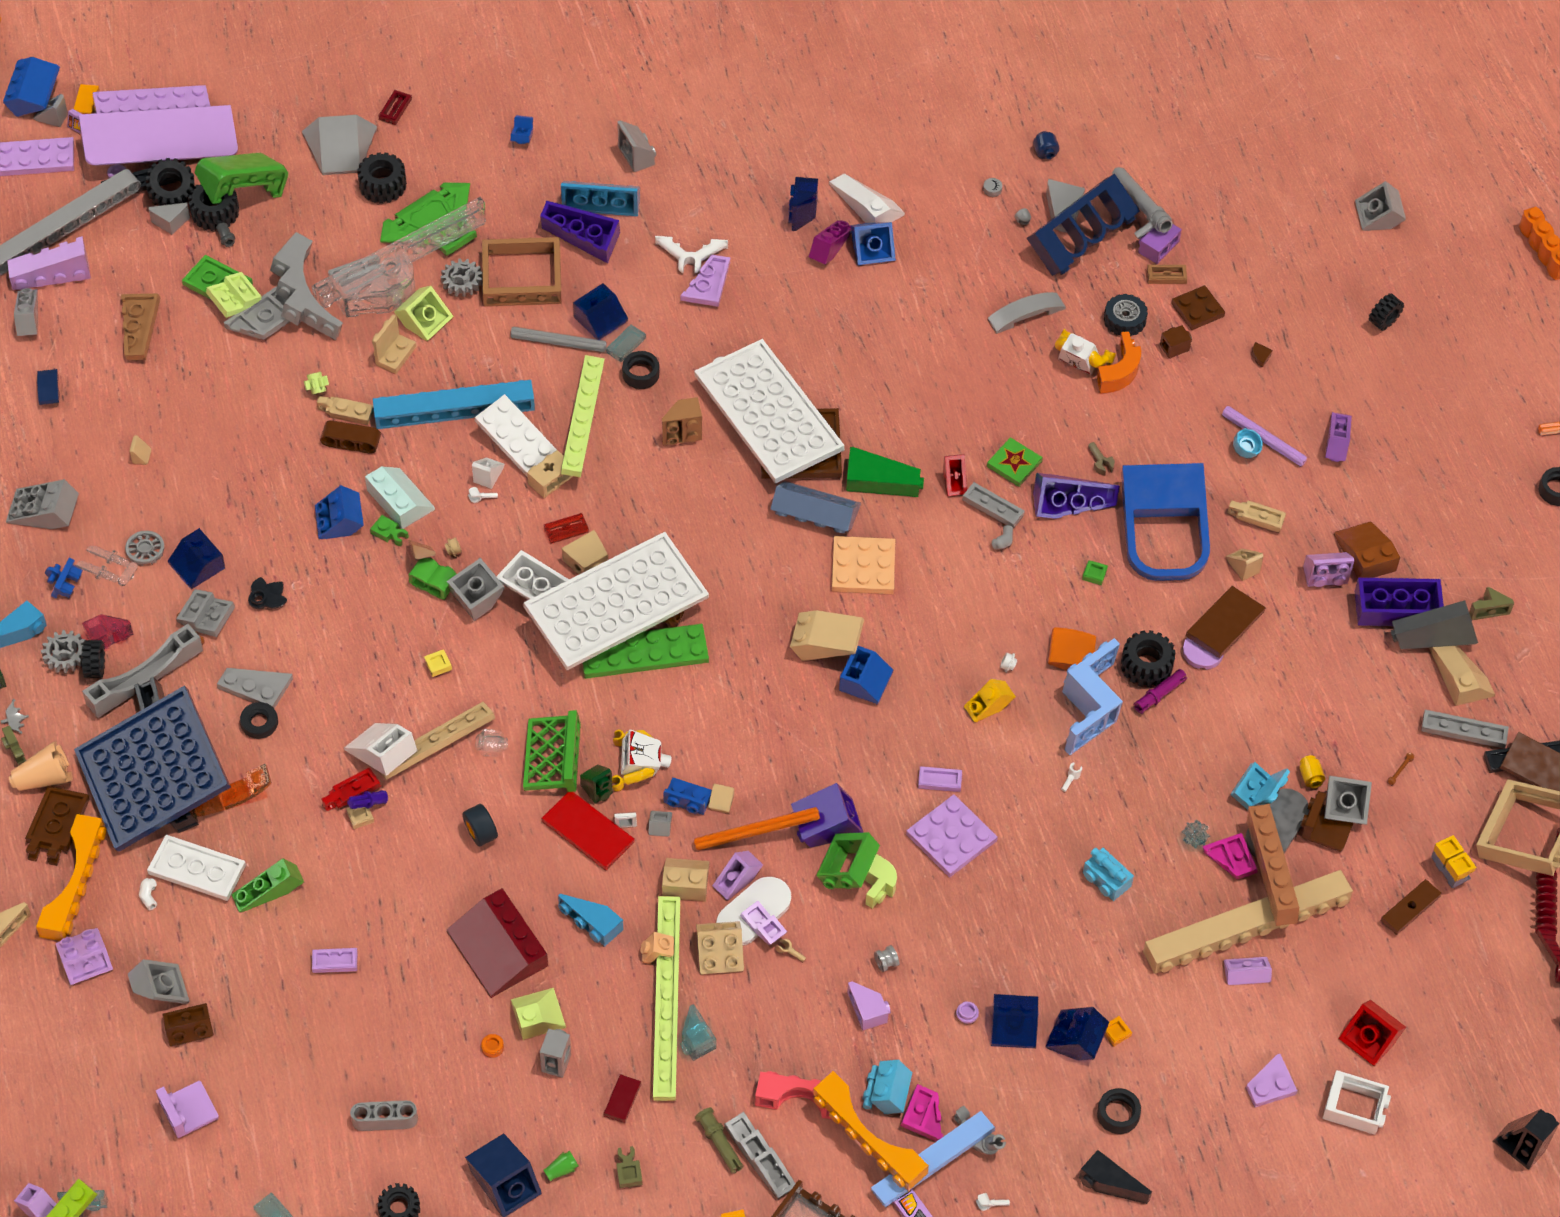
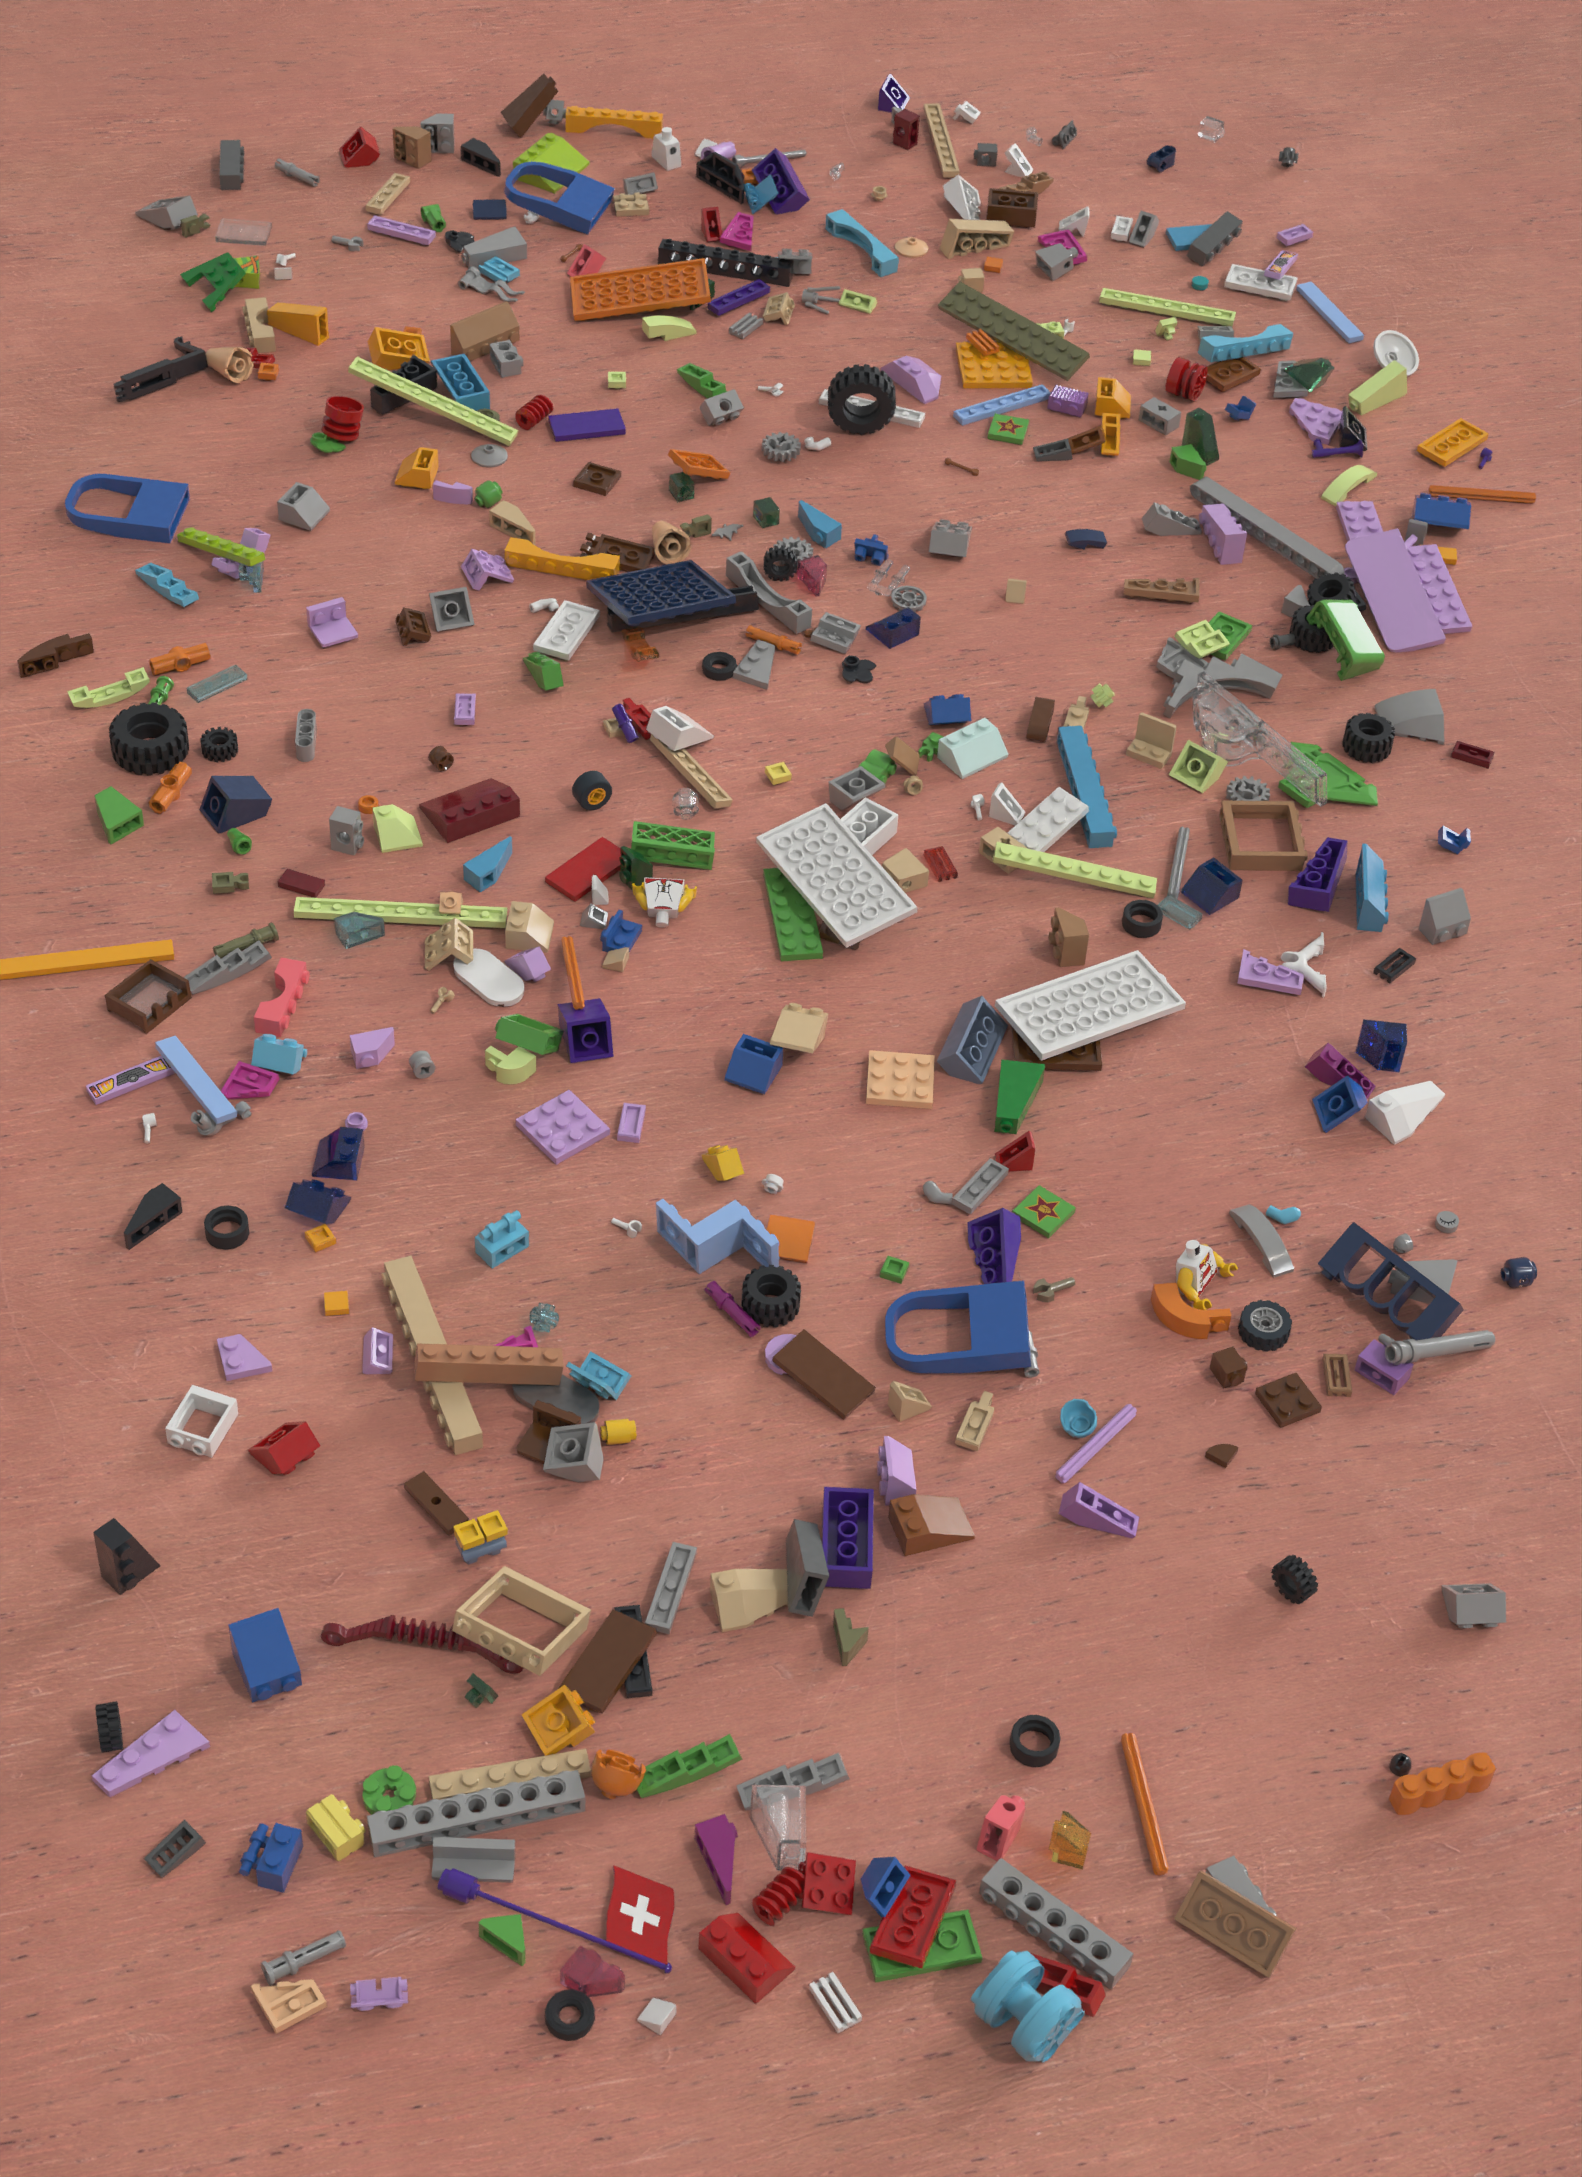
camera: 90 degrees right, 10 degrees down
lavender slope [740,901,787,945] -> none
light orange arch [813,1071,929,1191] -> none
dark orange hinge [1388,753,1414,785] -> none
none -> light orange tile [324,1291,349,1316]
none -> reddish brown wheel [428,746,454,771]
none -> orange pin [745,625,802,655]
none -> medium azure arm [1266,1205,1301,1224]
none -> black tile [1373,948,1416,984]
none -> black hinge [1389,1753,1412,1777]

